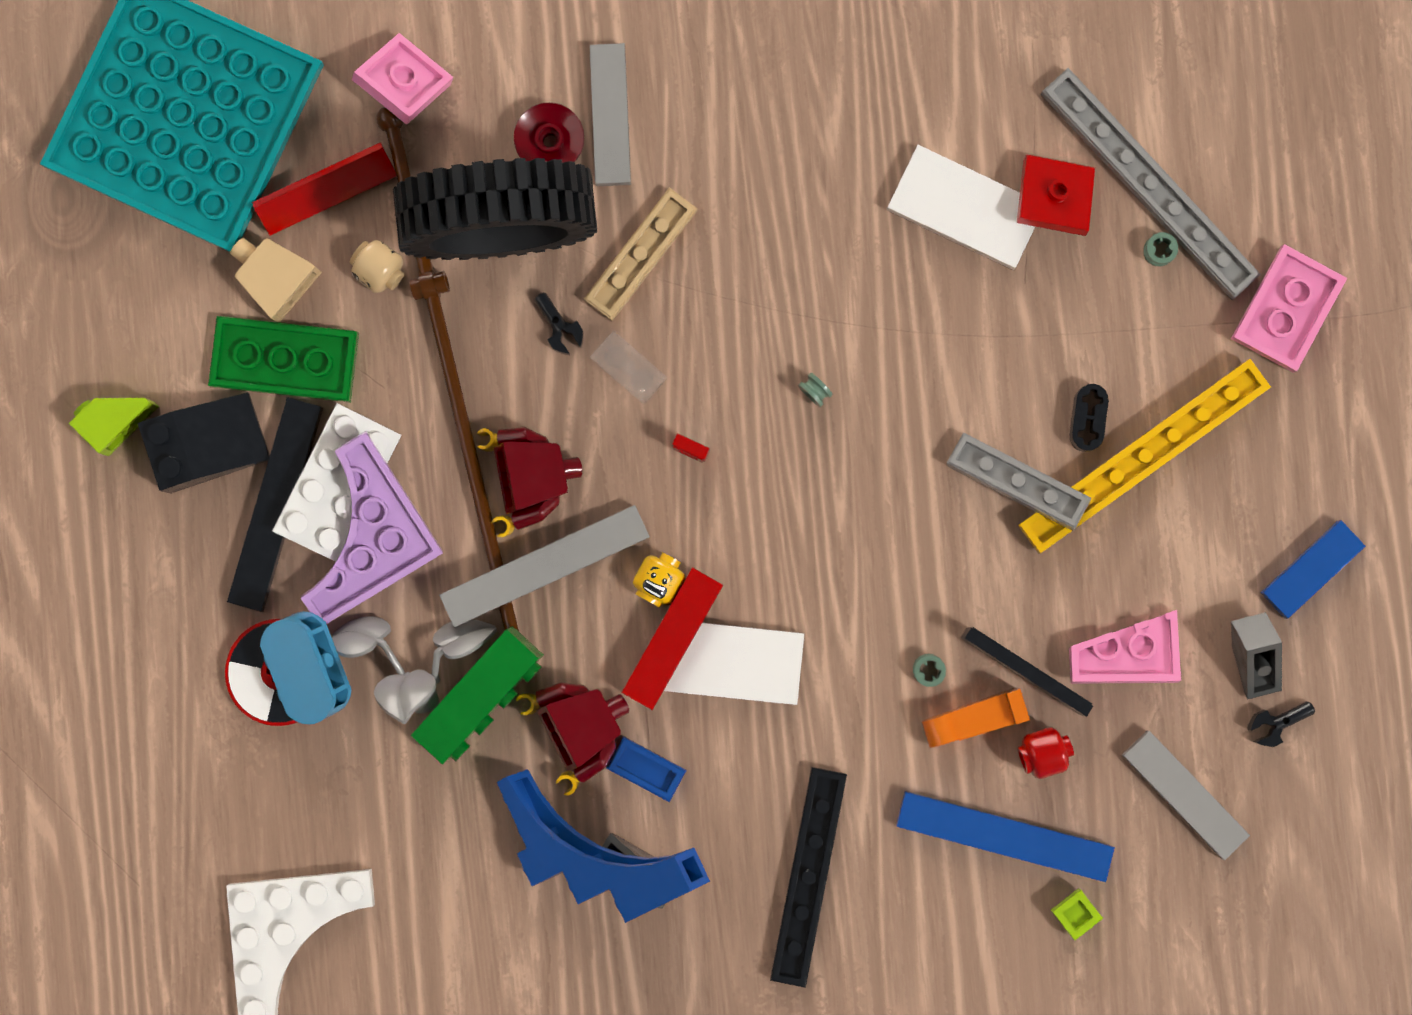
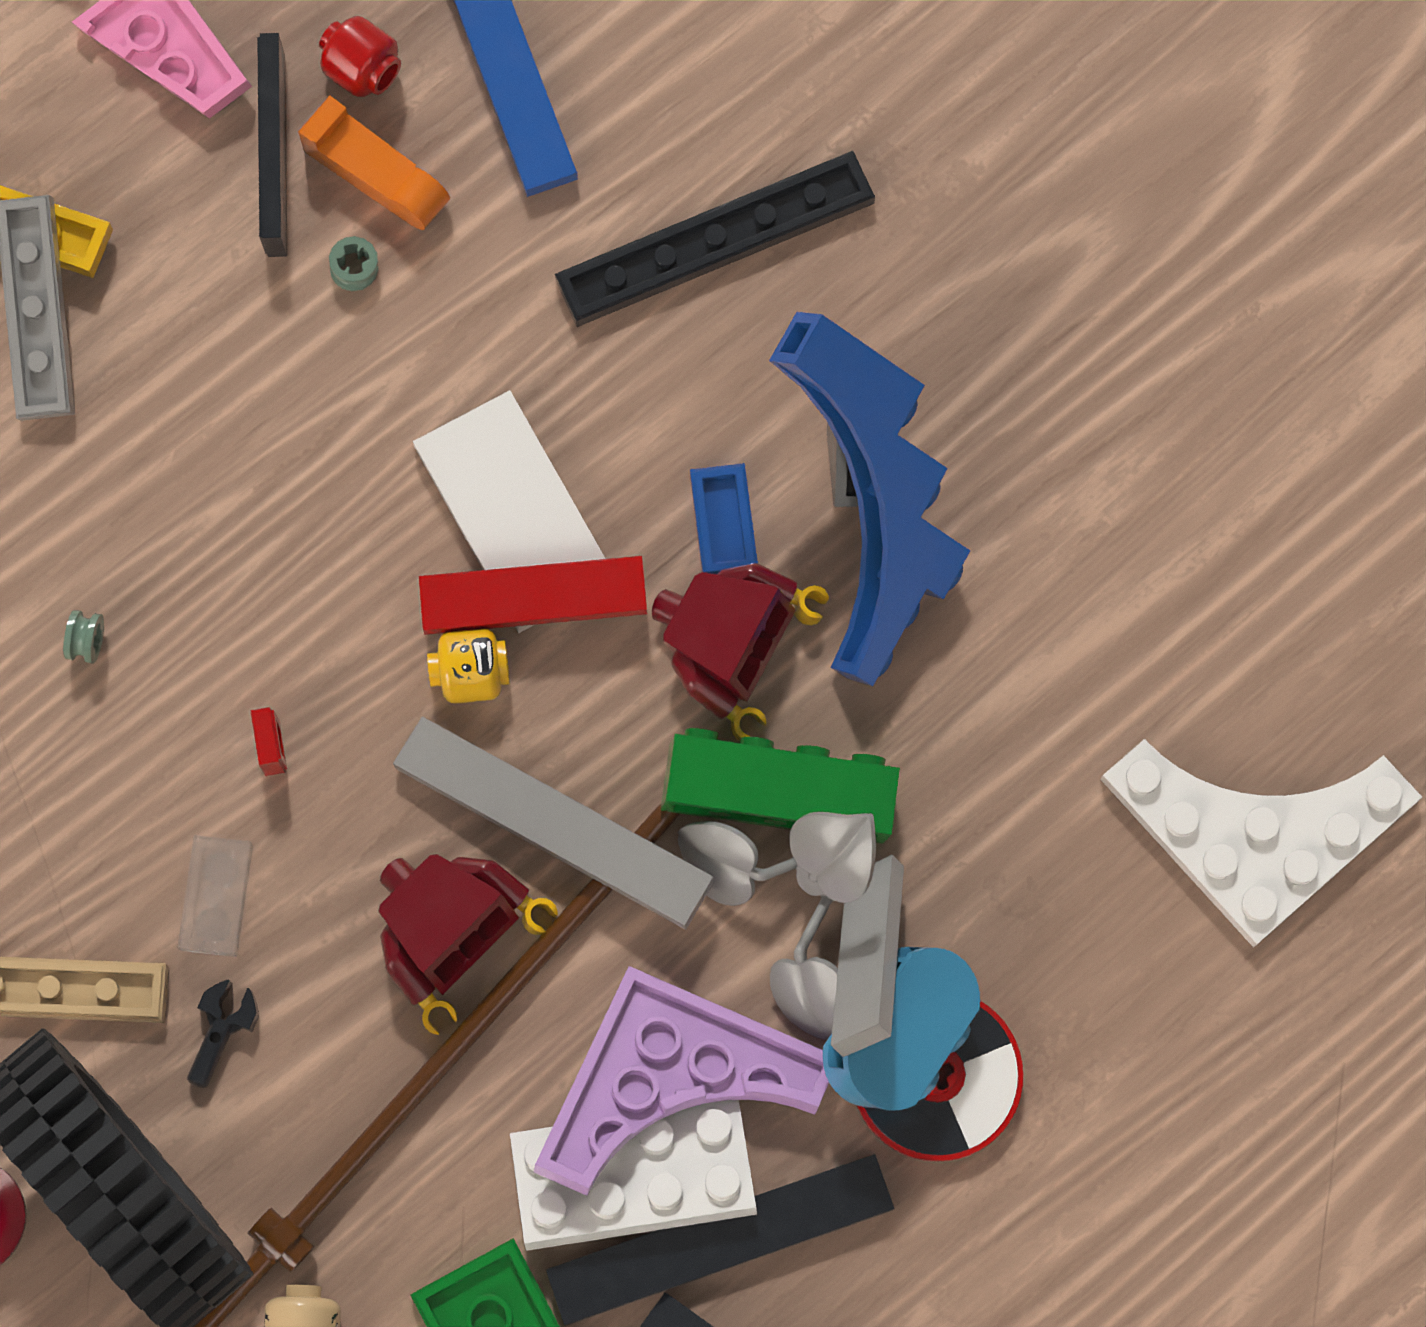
camera: 130 degrees left, 10 degrees down
none -> light grey tile [831,855,904,1057]

